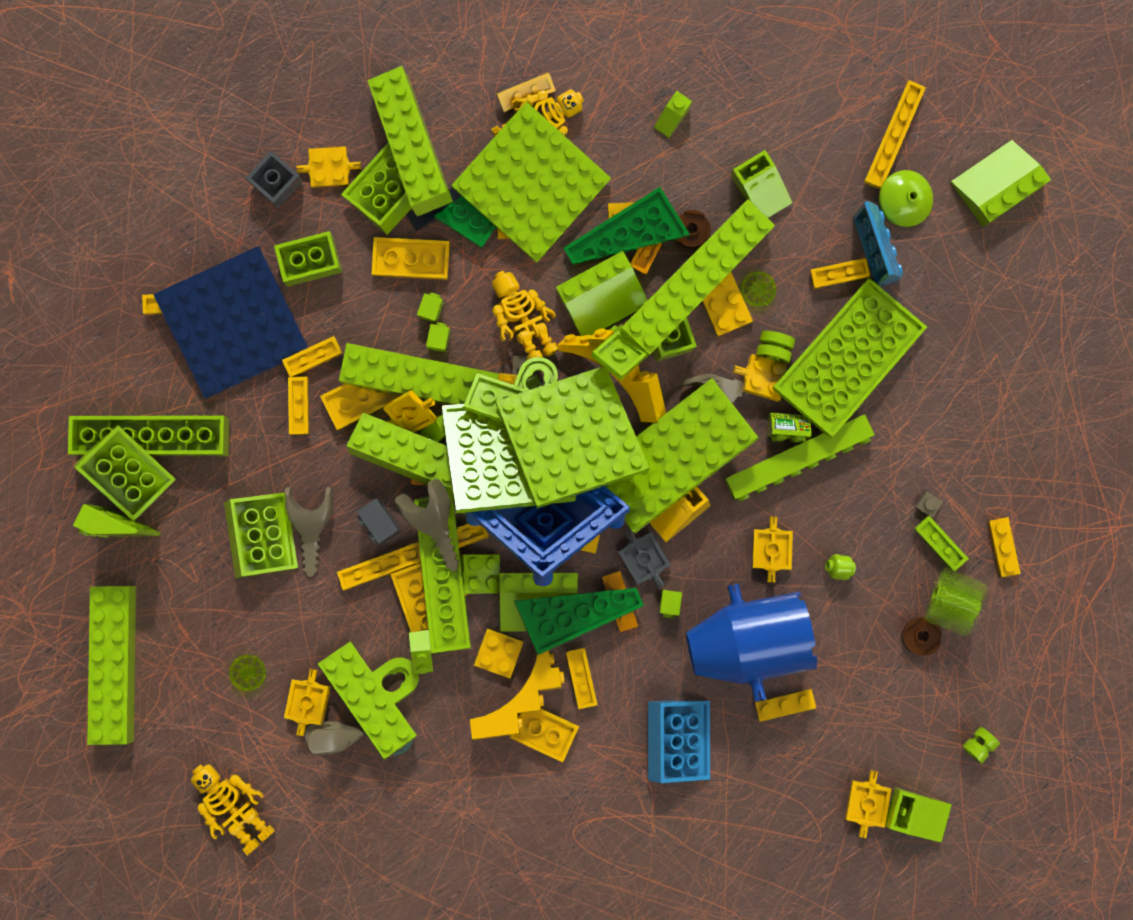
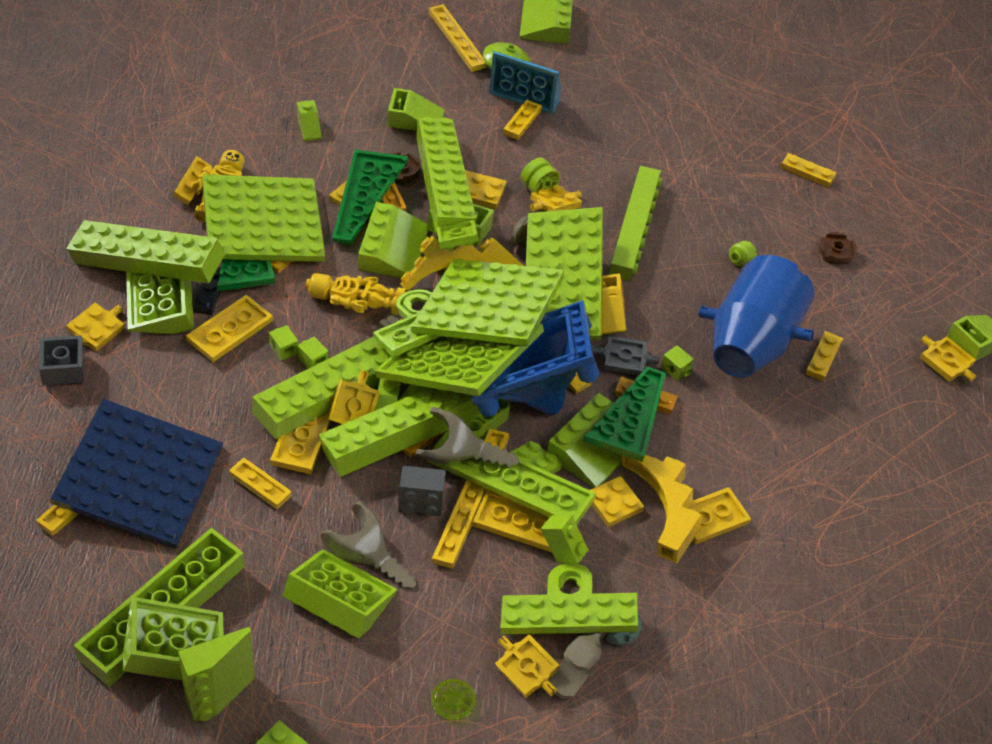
camera: 55 degrees left, 35 degrees down
lime brick [274,231,343,287] -> none
yellow plate [282,336,343,377] -> none
yellow plate [566,647,597,709] -> none
dark azure slope [648,700,710,783] -> none
clear neon green wheel [741,271,777,307] -> none
yellow plate [752,517,793,583] -> none
lime slope [767,413,811,443] -> none
lime plate [772,278,927,439] -> none
lime plate [914,516,969,572] -> none
dark tan plate [915,491,943,518] -> none
lime piece [924,568,989,636] -> none
lime wheel [962,726,1000,764] -> none

